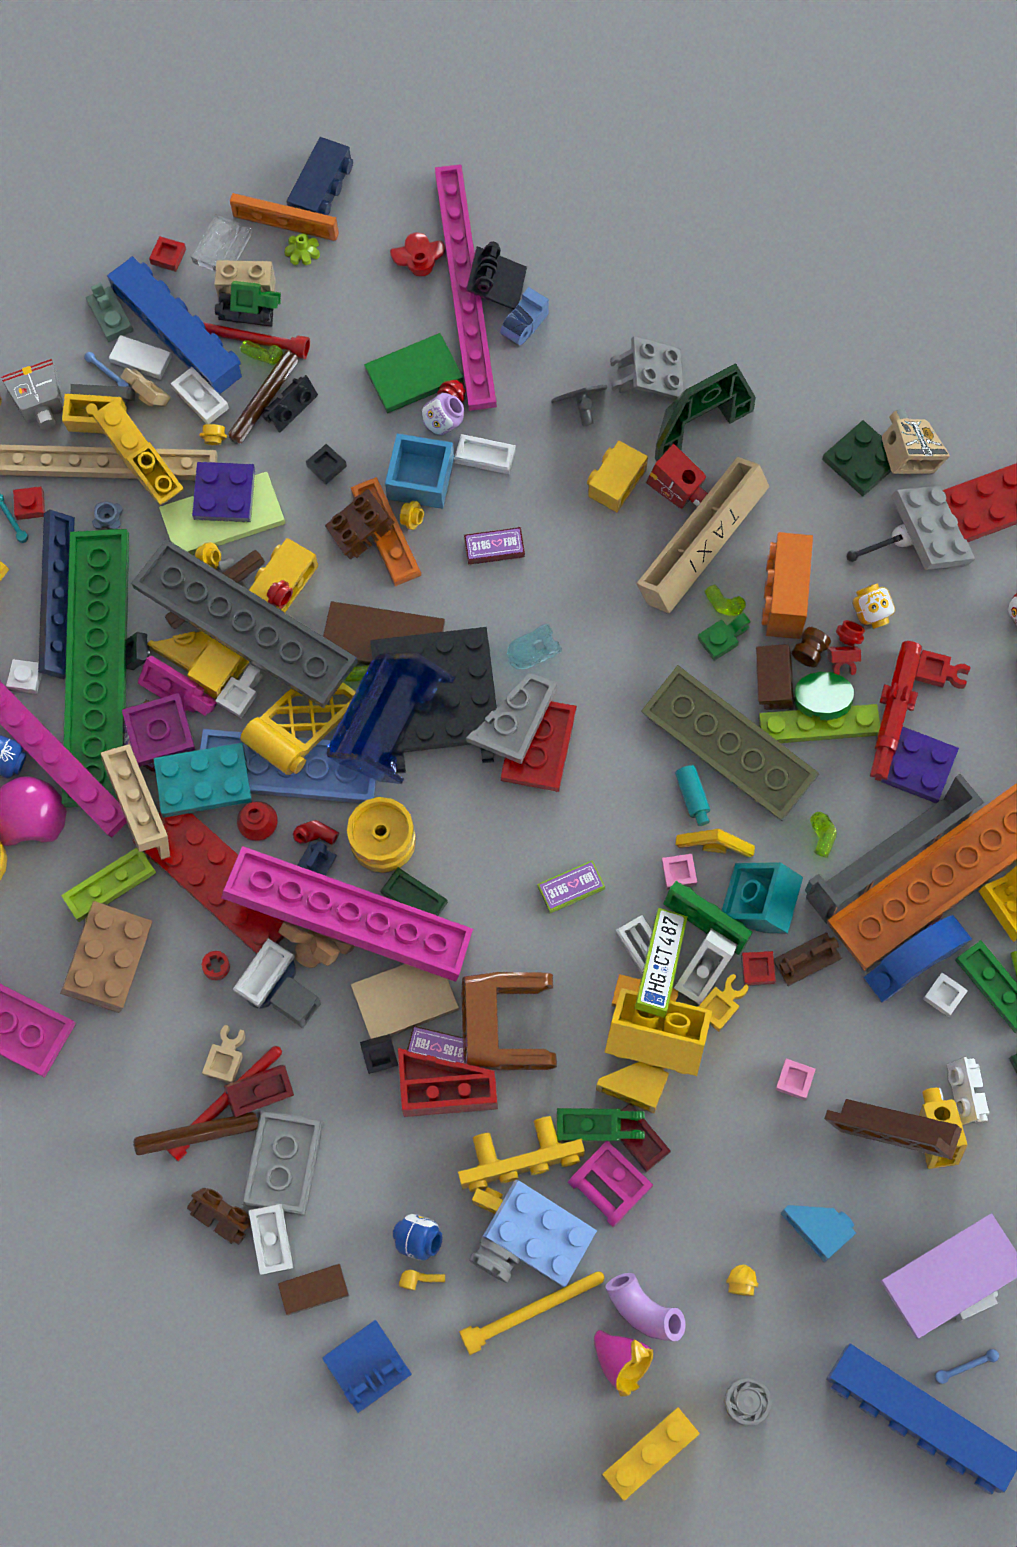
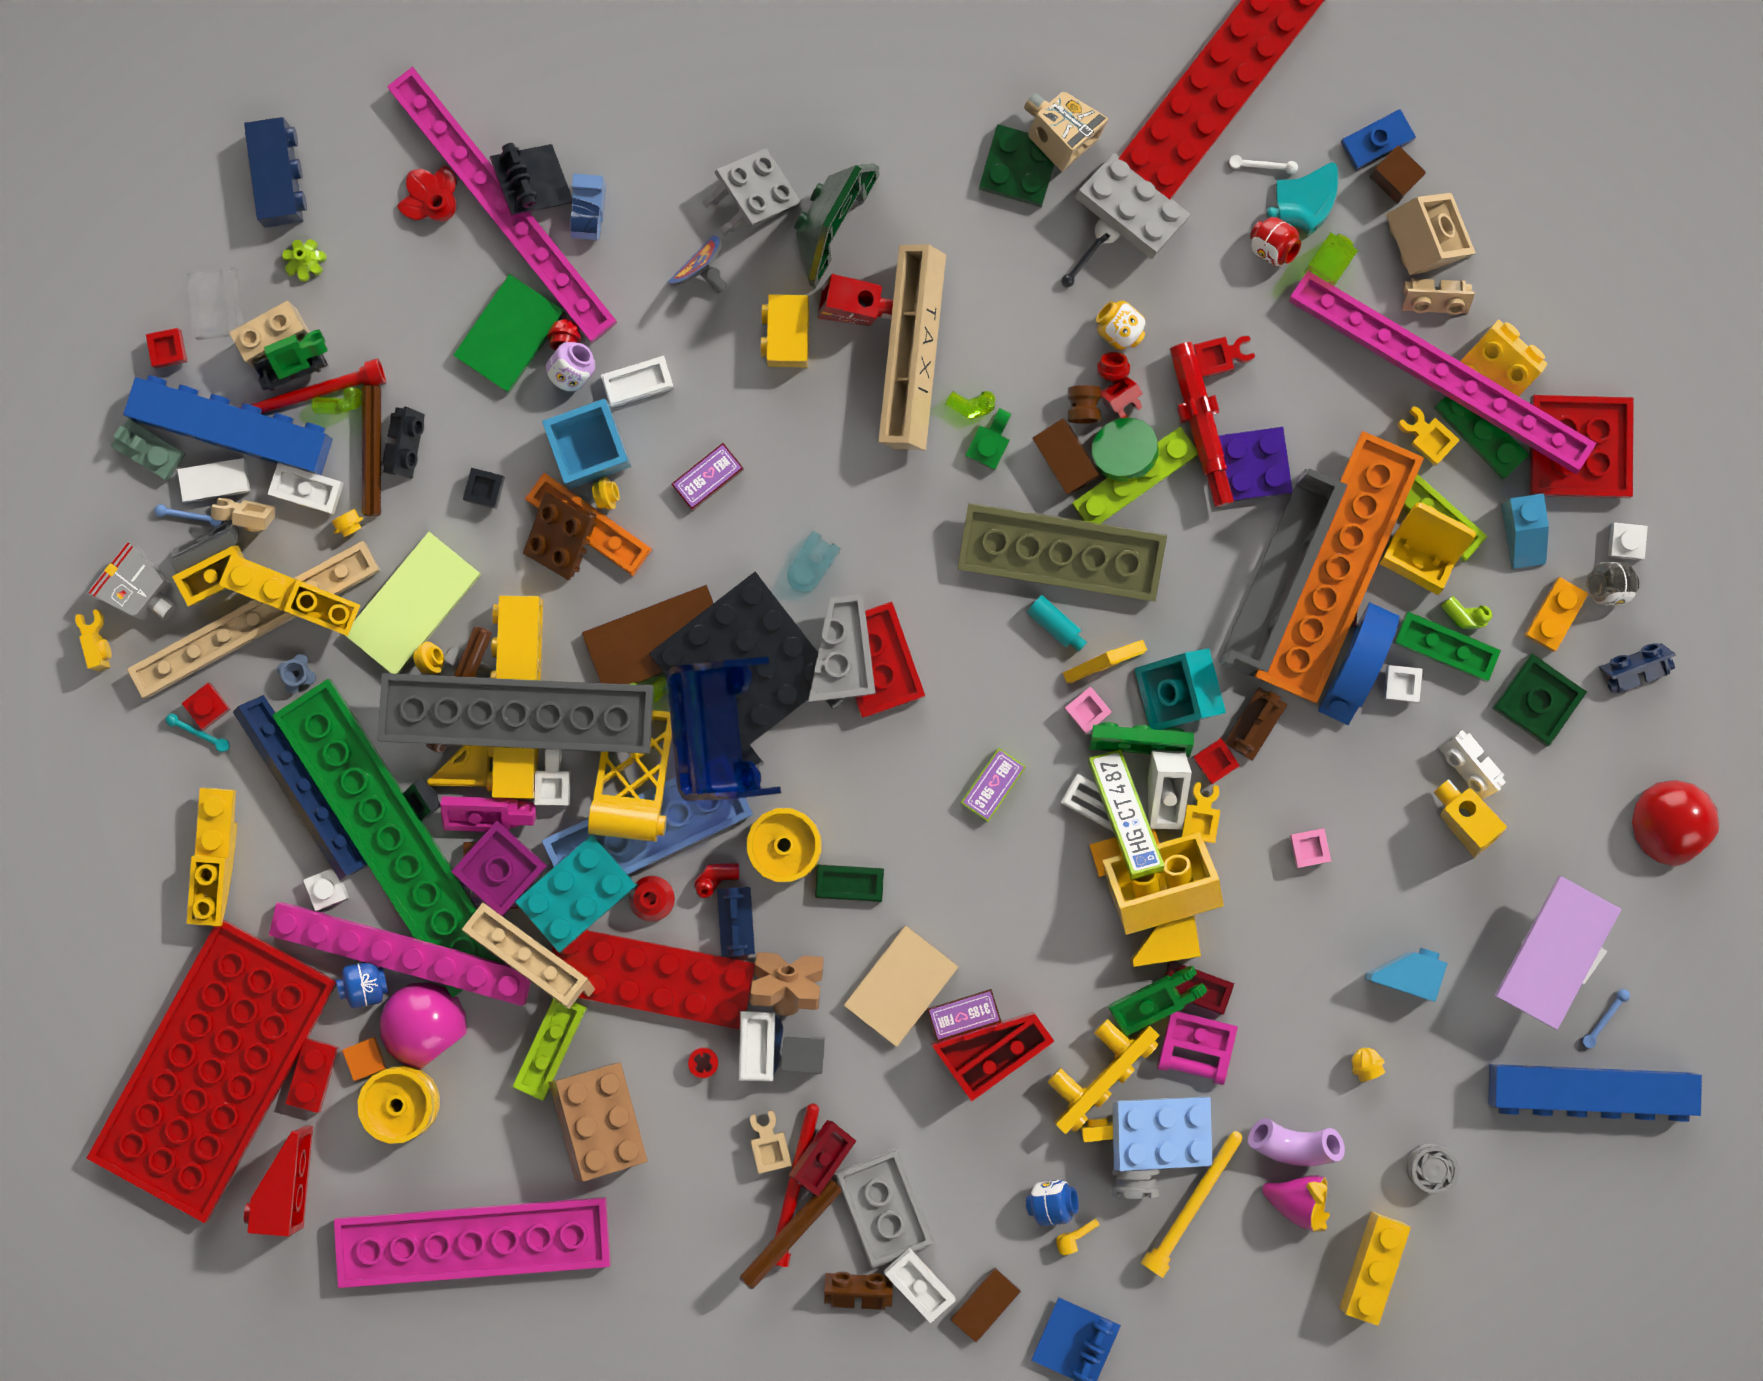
camera: 30 degrees left, 15 degrees up
dark purple plate [192,462,255,522] -> none
dark pink plate [221,846,473,982] -> none
orange tile [230,193,339,241] -> none
red plate [267,580,293,609] -> none
black plate [360,1034,398,1074] -> none
dark orange connector [461,972,557,1070] -> none
orange brick [761,532,813,639] -> none
clear neon green arm [810,812,837,858] -> none
reddish brown fence [824,1099,962,1159] -> none

